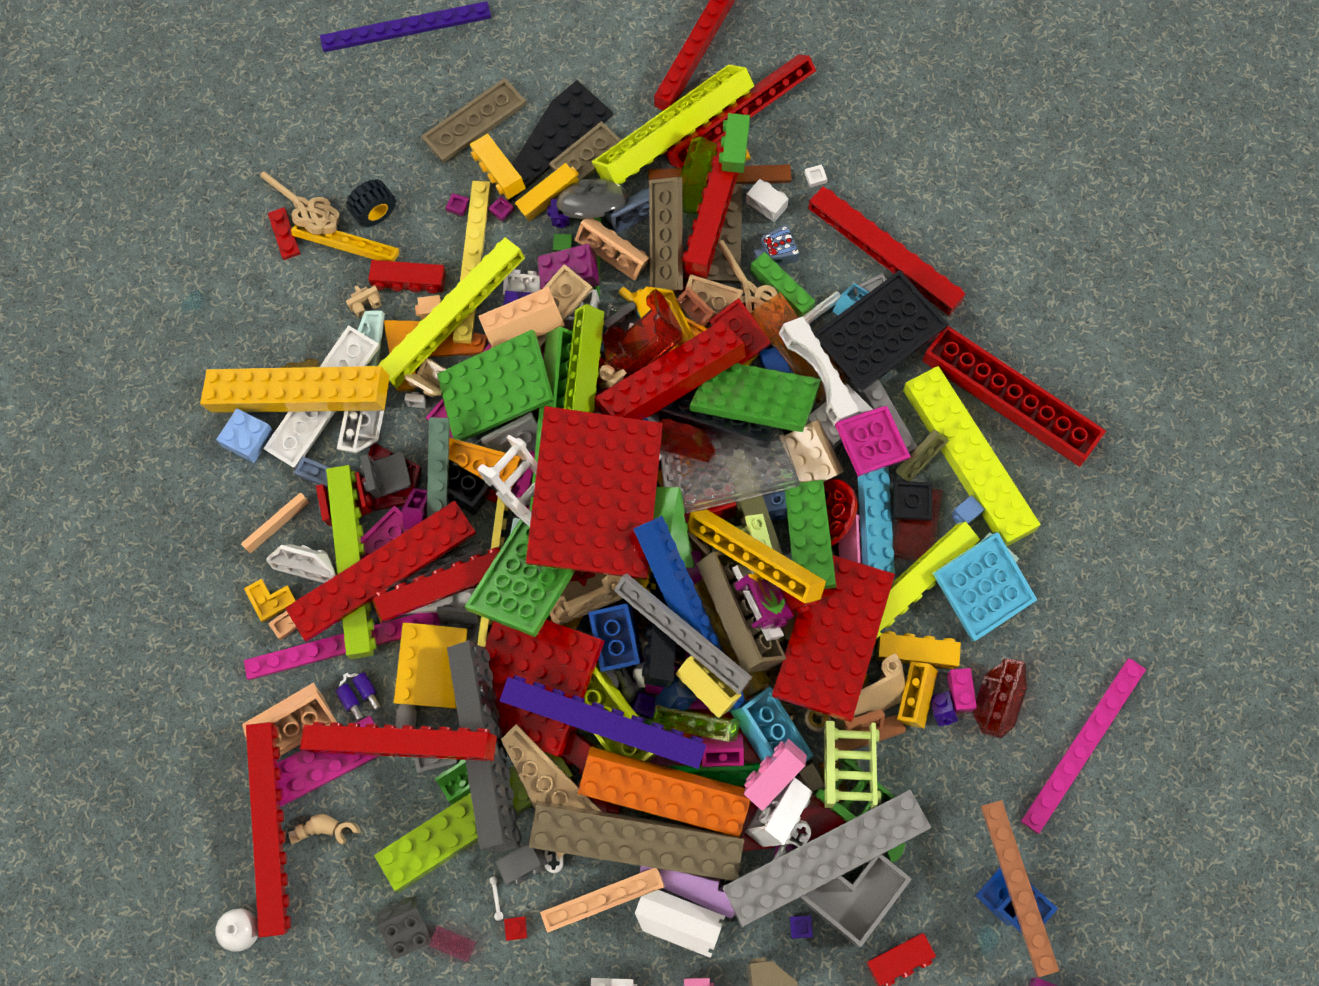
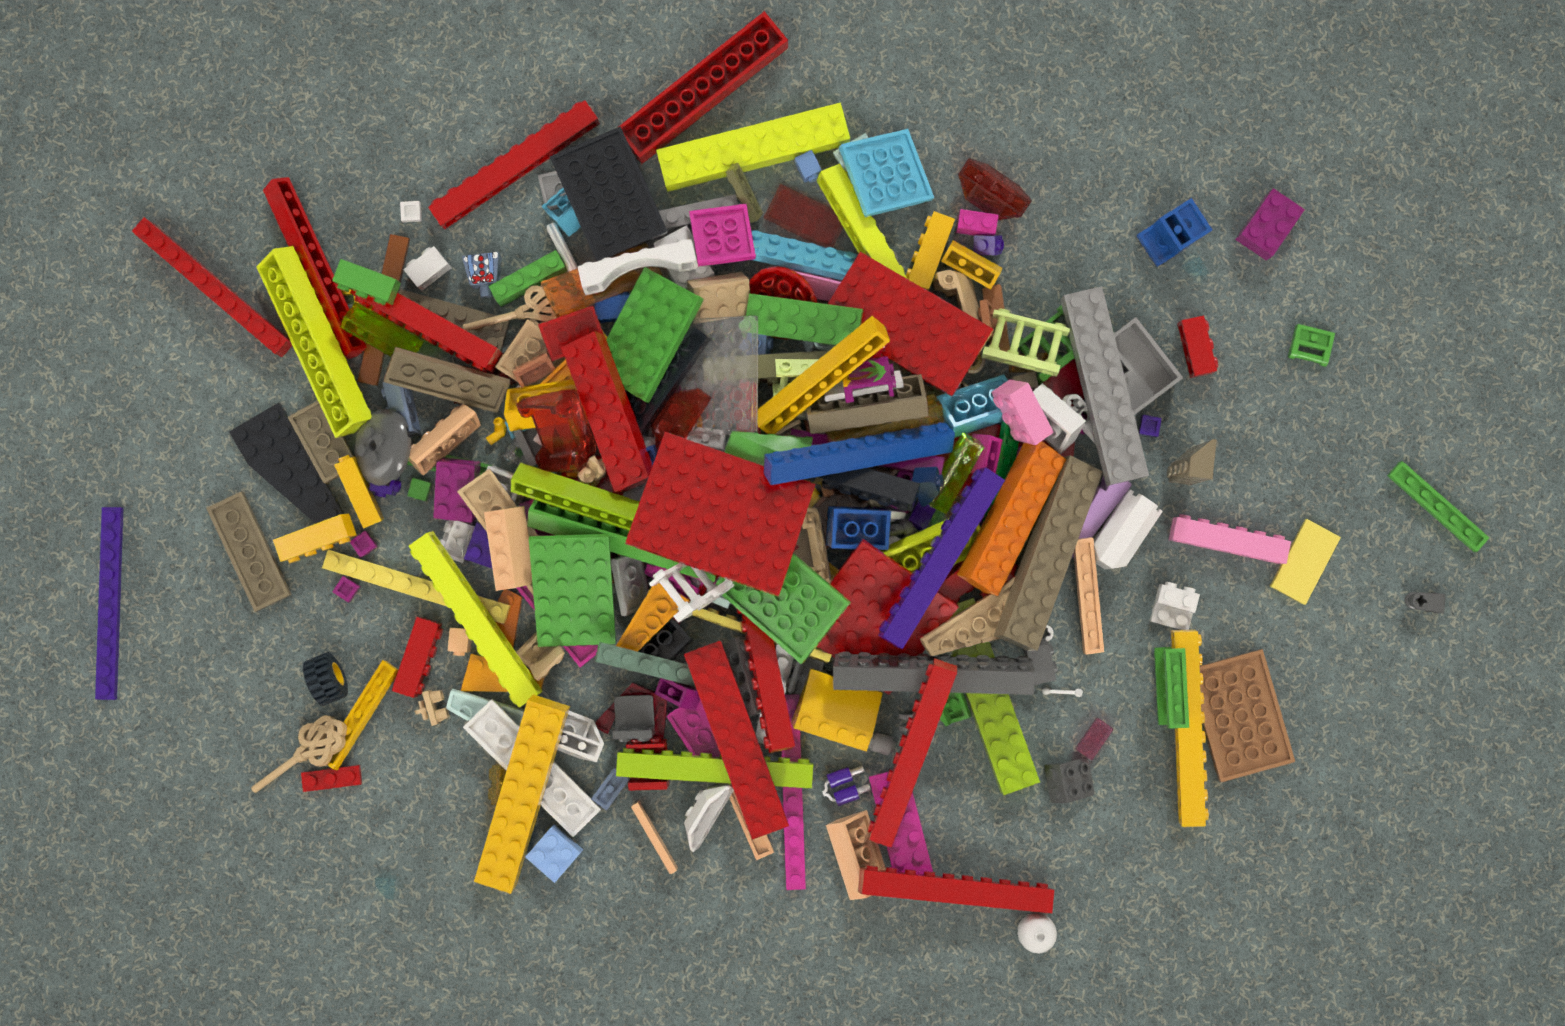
camera: 80 degrees left, 15 degrees up
yellow plate [244,579,296,623] -> none
tan piece [288,814,361,845] -> none
white plate [405,392,427,409] -> none
red plate [504,917,527,941] -> none
light grey plate [614,573,752,694] -> none
light yellow brick [676,656,742,718] -> none
black tile [892,481,932,521] -> none
nougat plate [981,800,1059,977] -> none
dark pink plate [1020,658,1146,834] -> none

